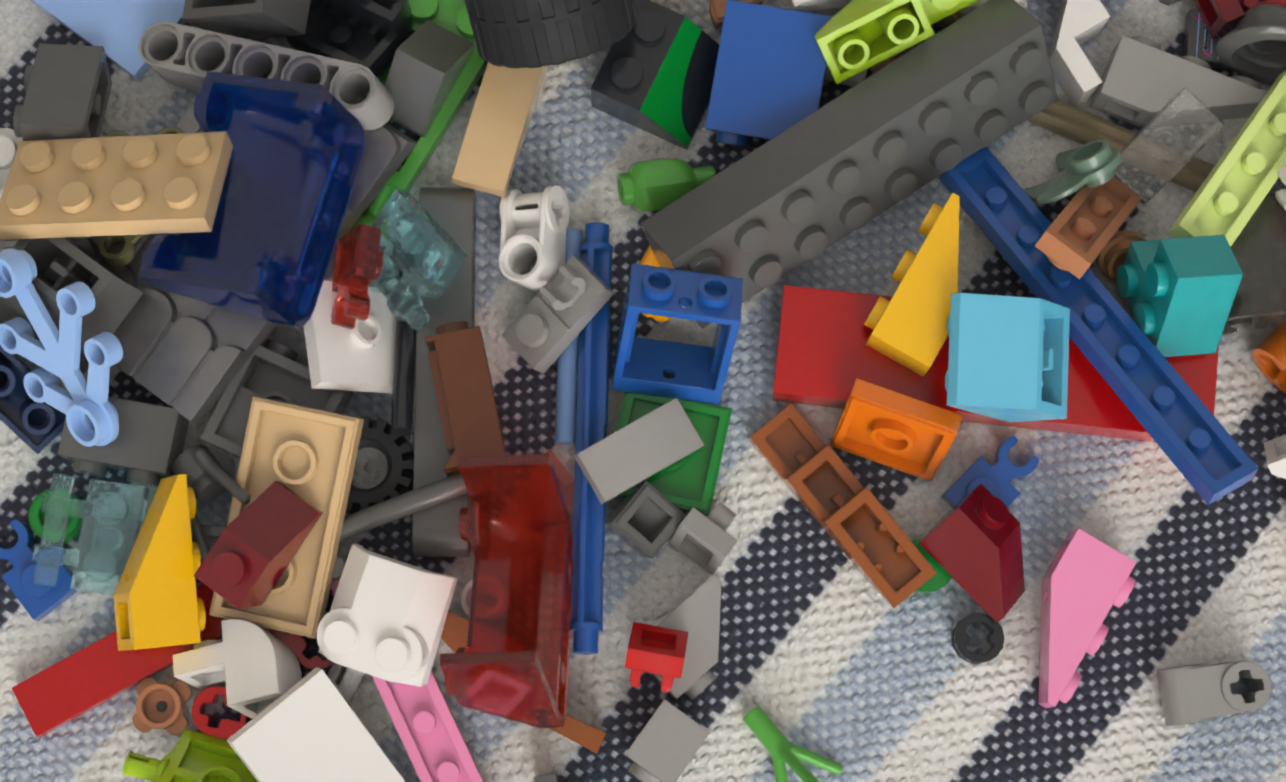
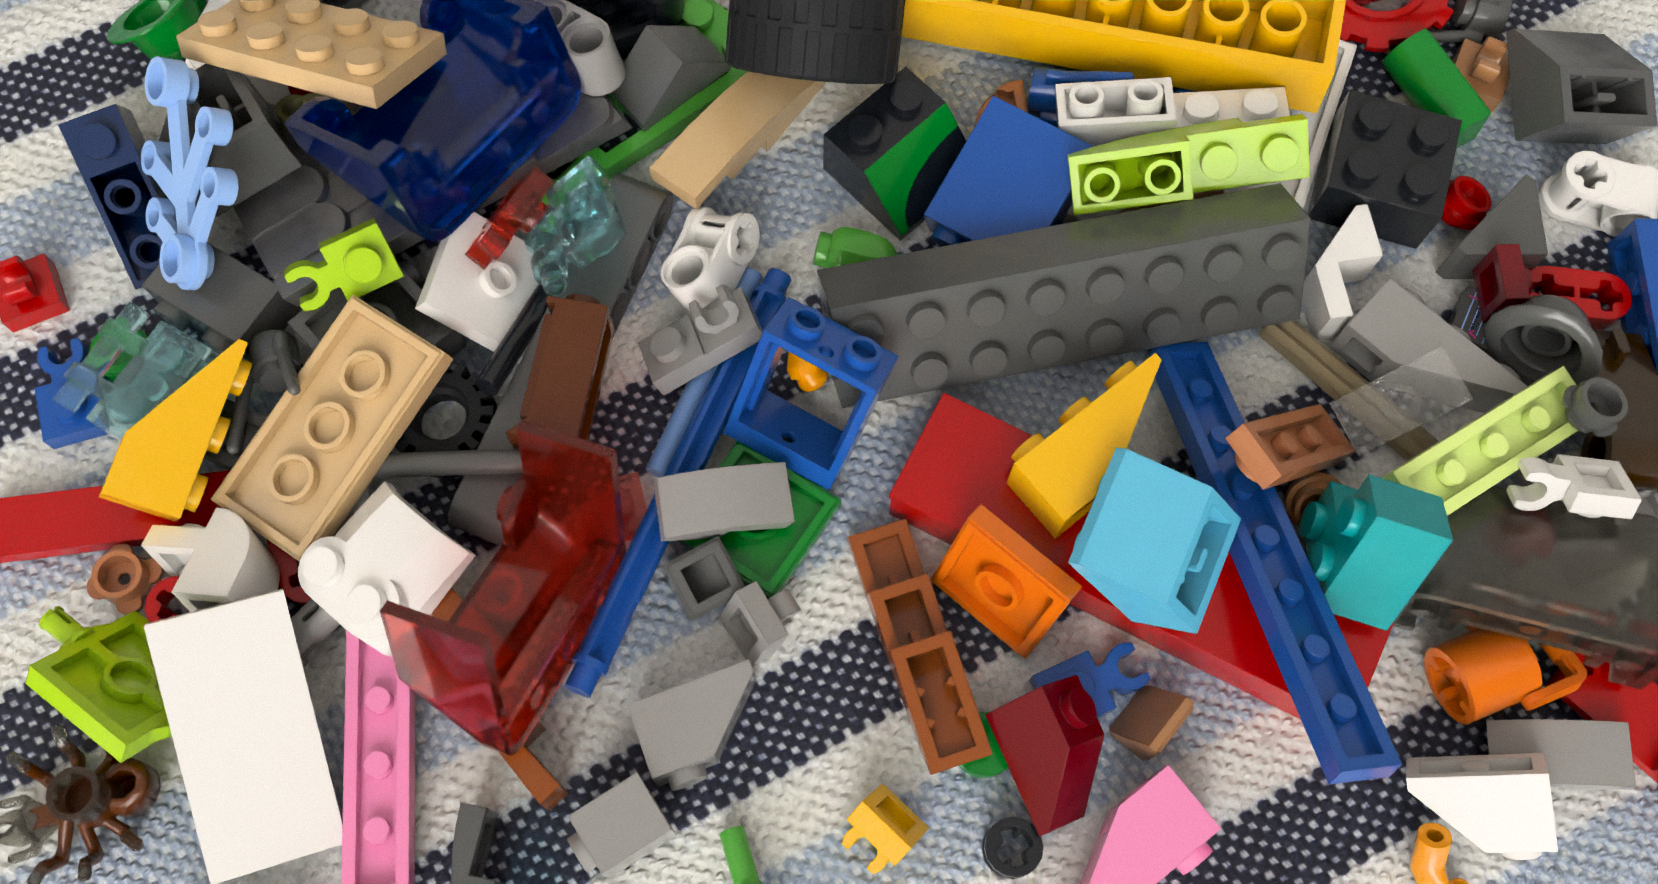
camera: 20 degrees right, 10 degrees down
dark red slope [194,481,323,609] -> none
red tile [625,622,688,693] -> none
sand green plate [1023,139,1122,205] -> none
none -> lime plate [284,218,404,311]
none -> yellow tile [842,783,929,874]
none -> medium nougat slope [1109,686,1194,761]

